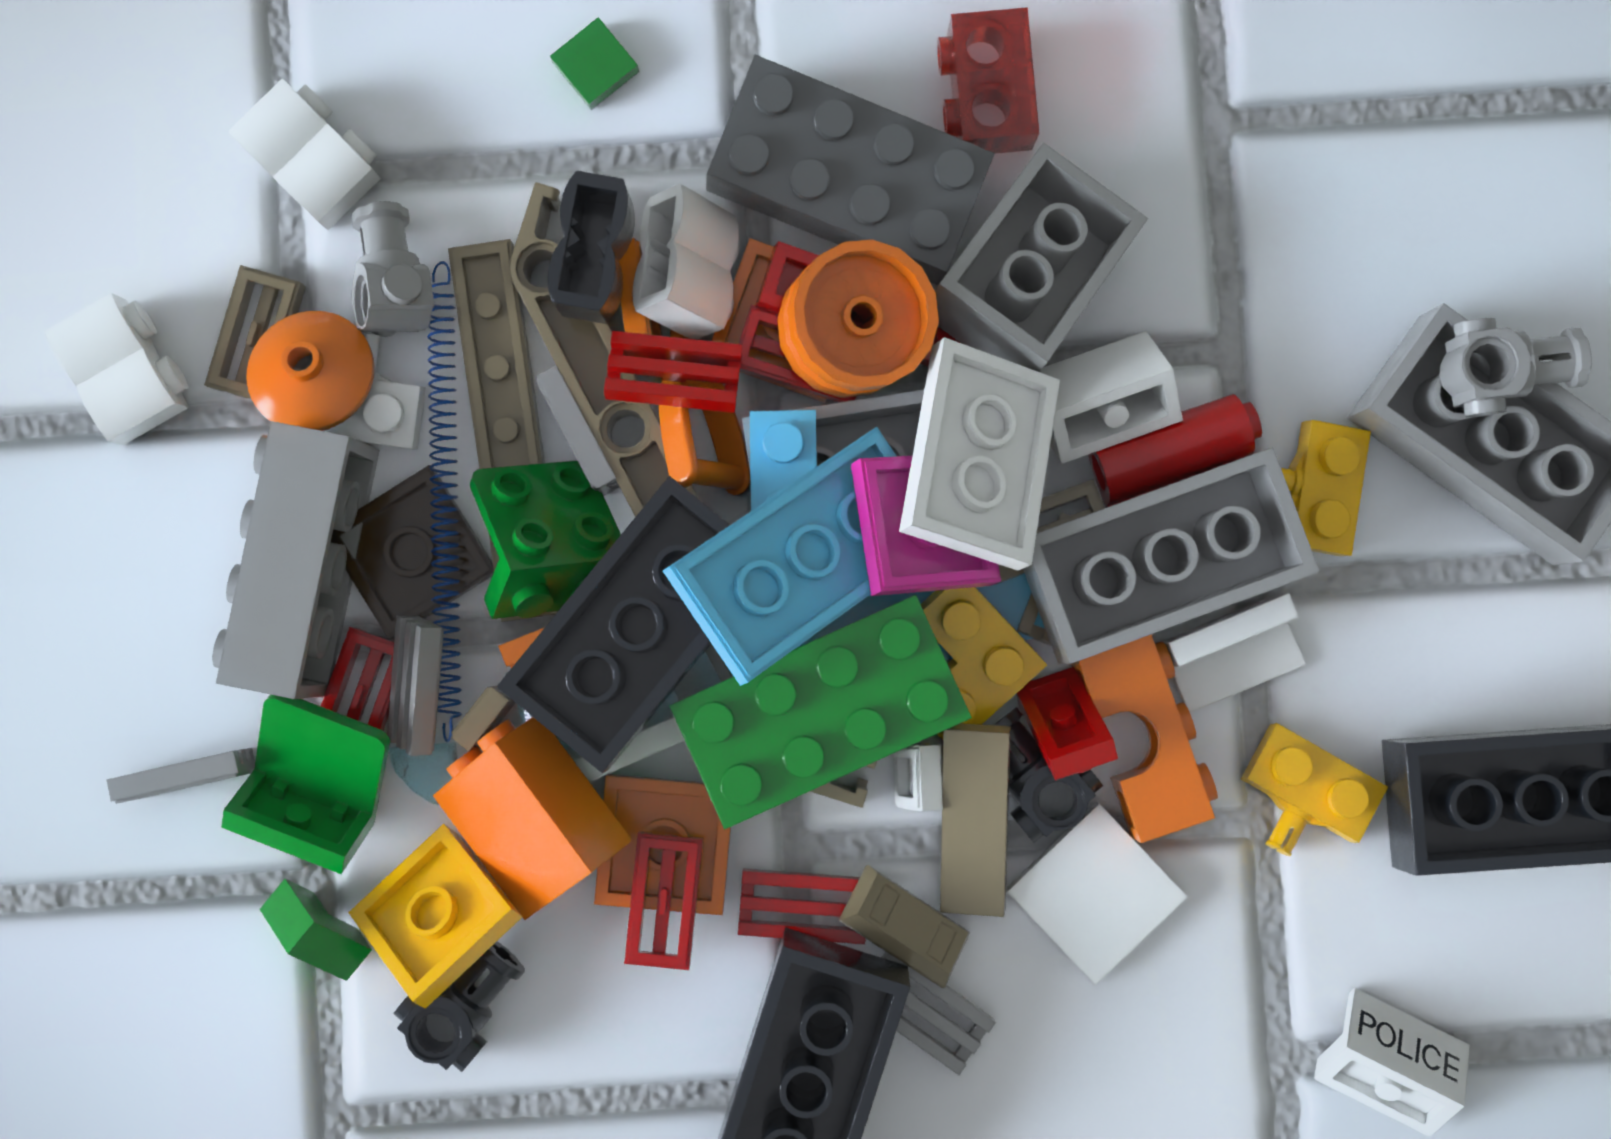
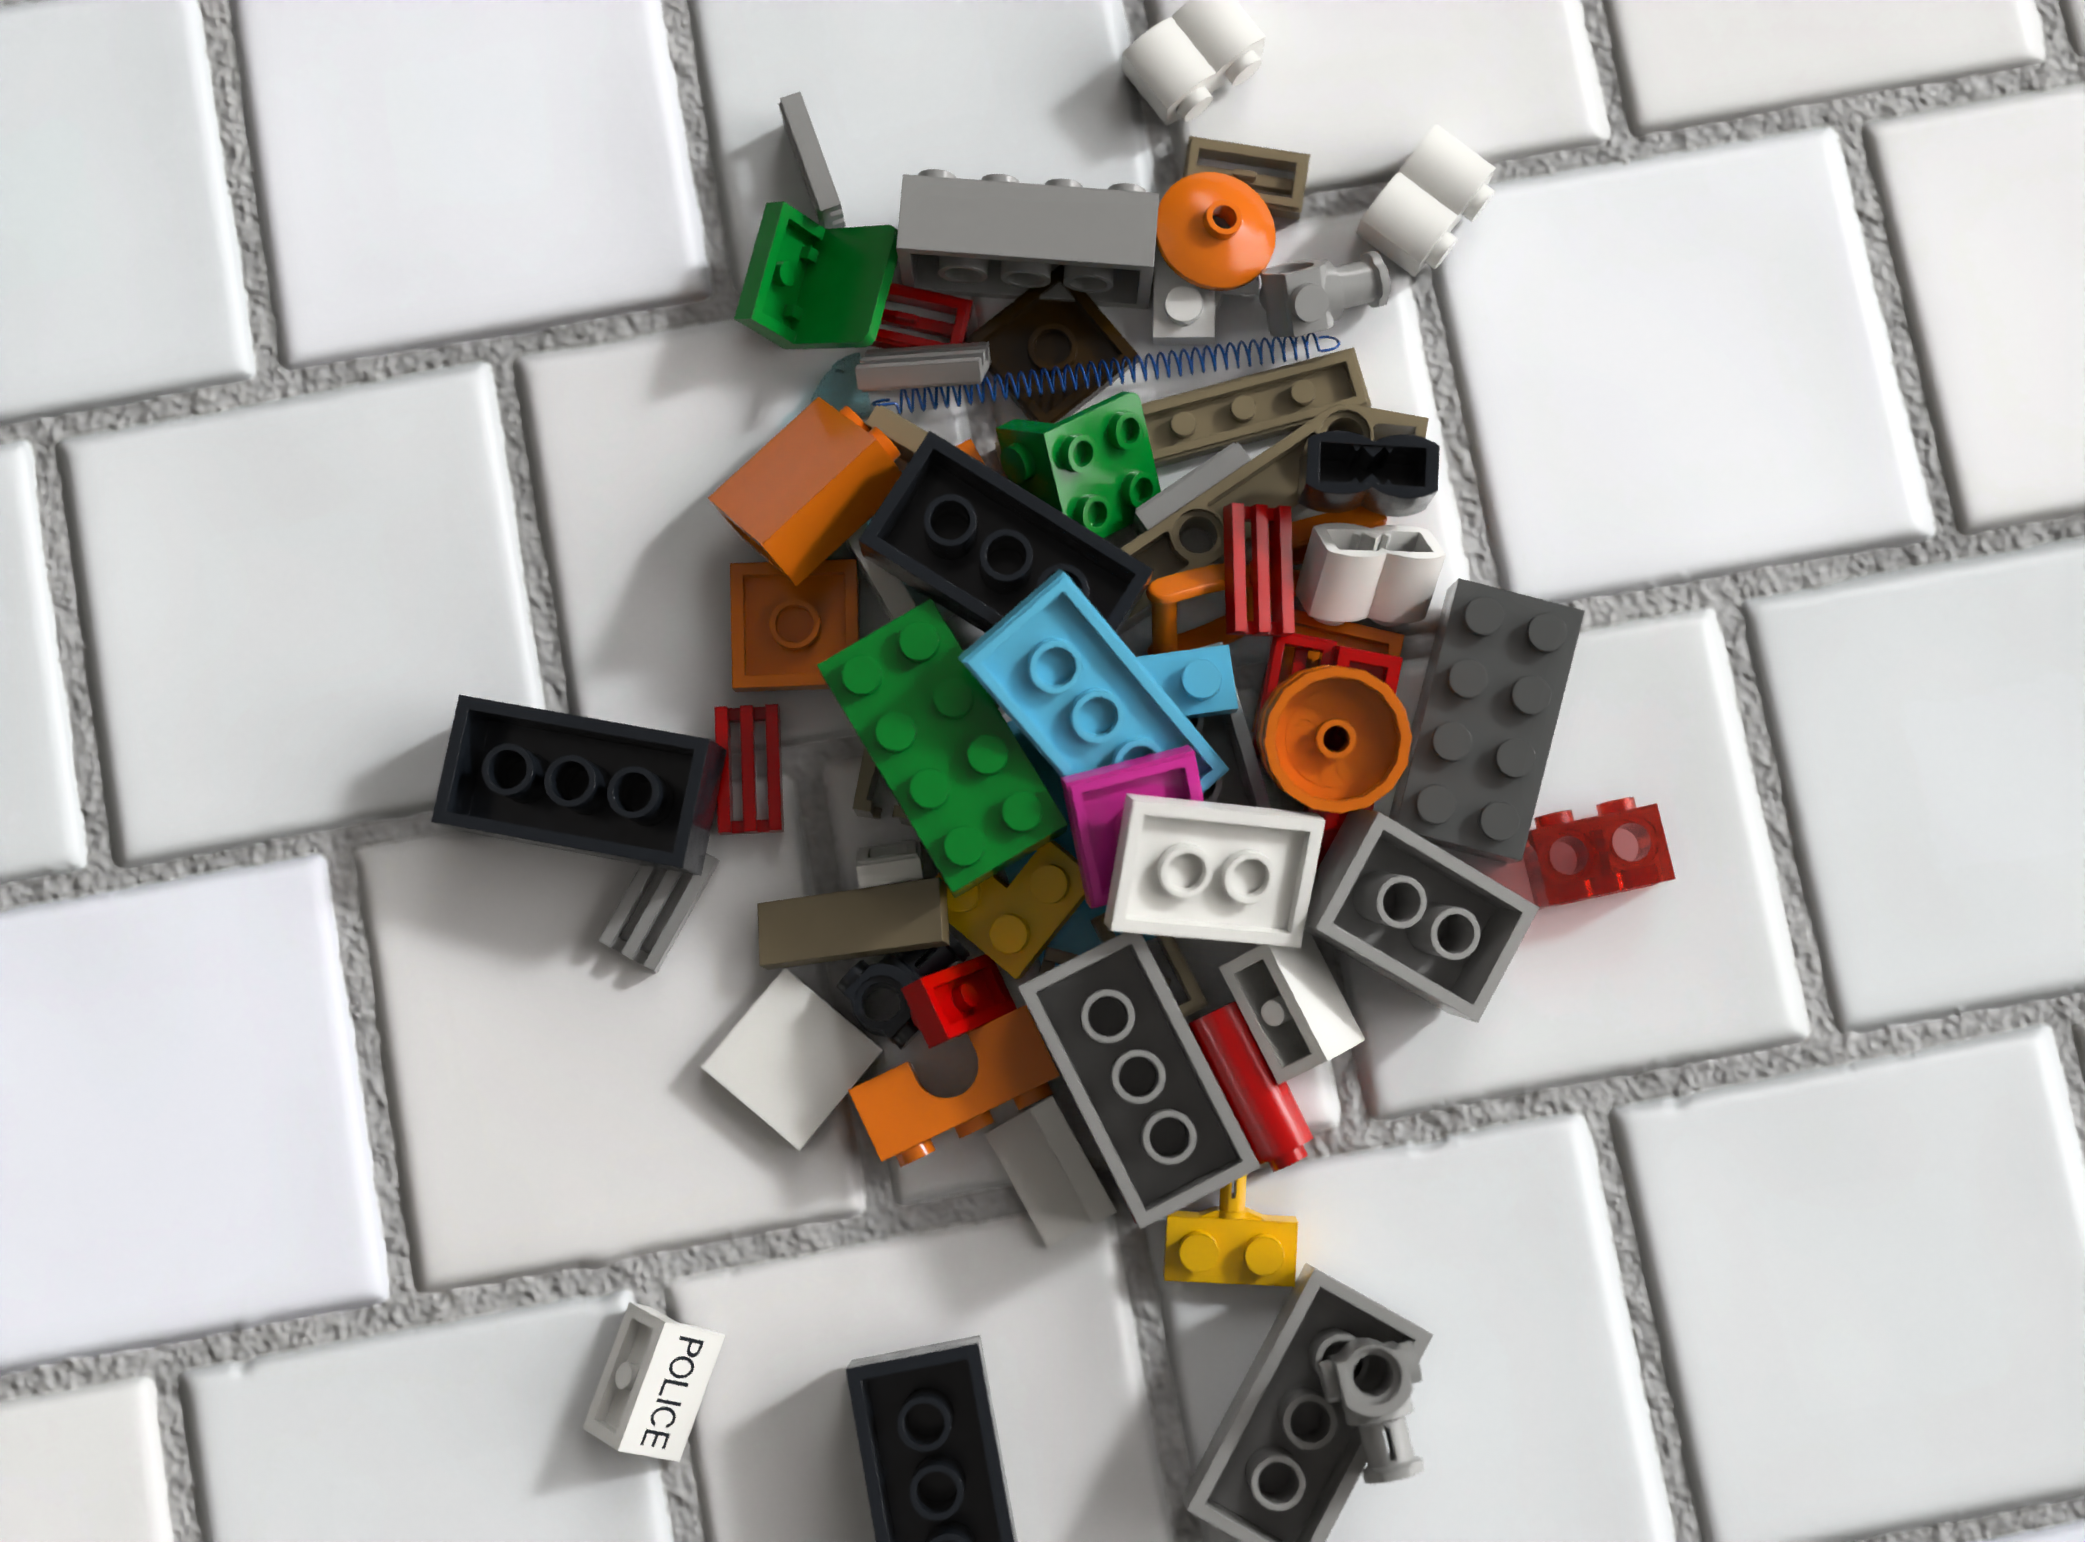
camera: 80 degrees right, 5 degrees down
green piece [259,878,372,981] -> none
yellow plate [348,823,523,1009] -> none
black connector [393,941,525,1072] -> none
green tile [550,17,640,110] -> none
red tile [624,831,704,970] -> none
dark tan tile [838,865,970,988] -> none
yellow plate [1241,723,1388,857] -> none

